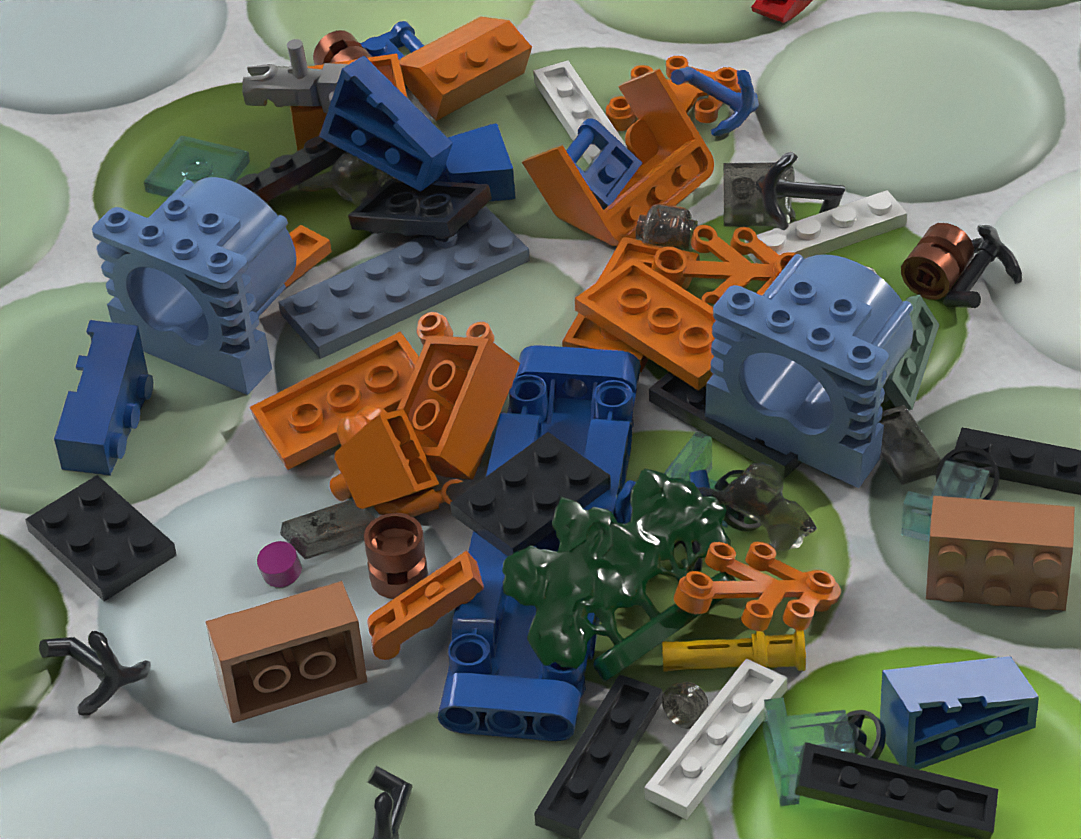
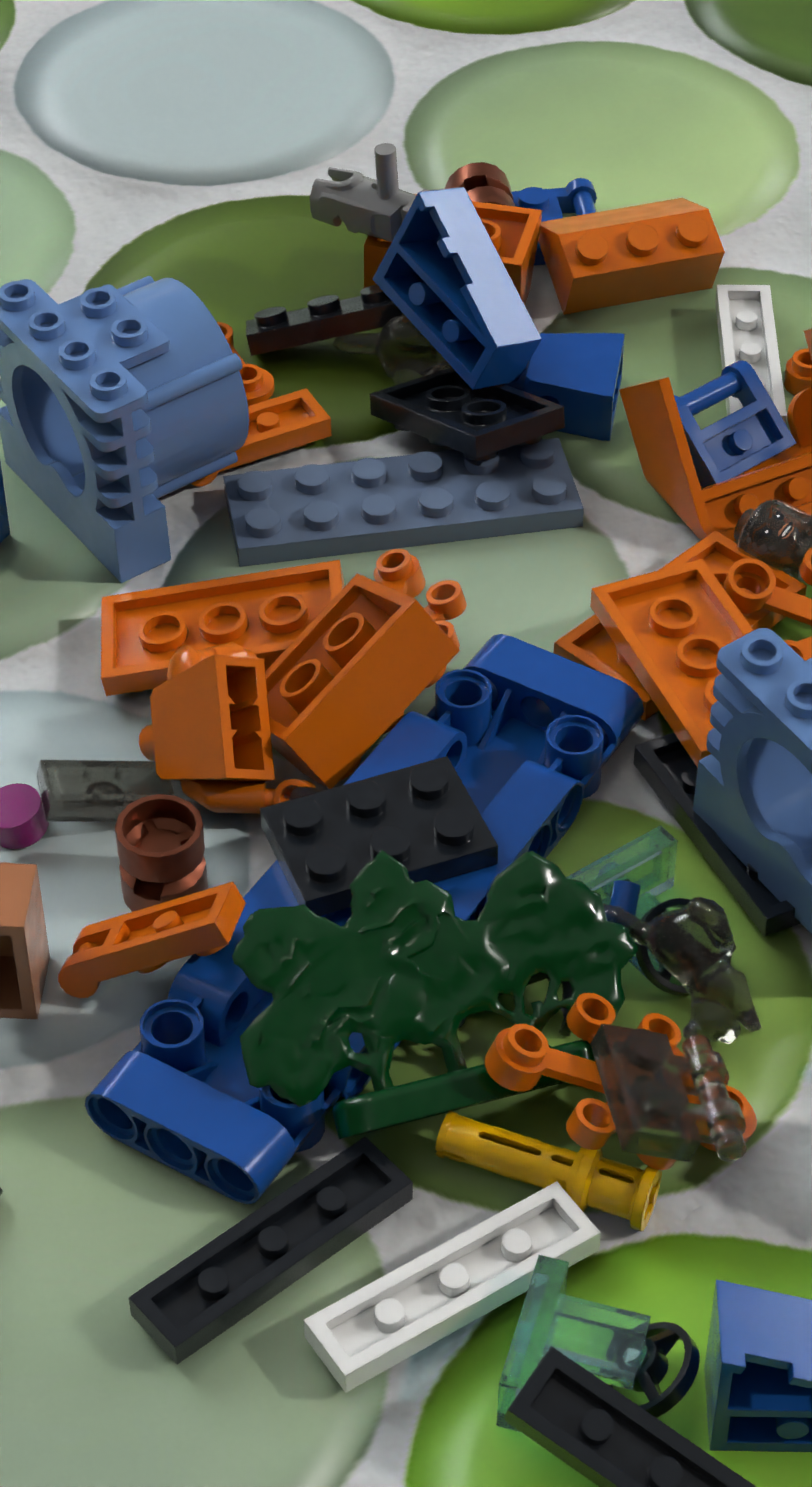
camera: 20 degrees right, 0 degrees up
clear light blue tile [144,135,250,198] -> none
clear smoke plate [662,682,708,729] -> none
none -> clear smoke plate [590,1024,747,1162]

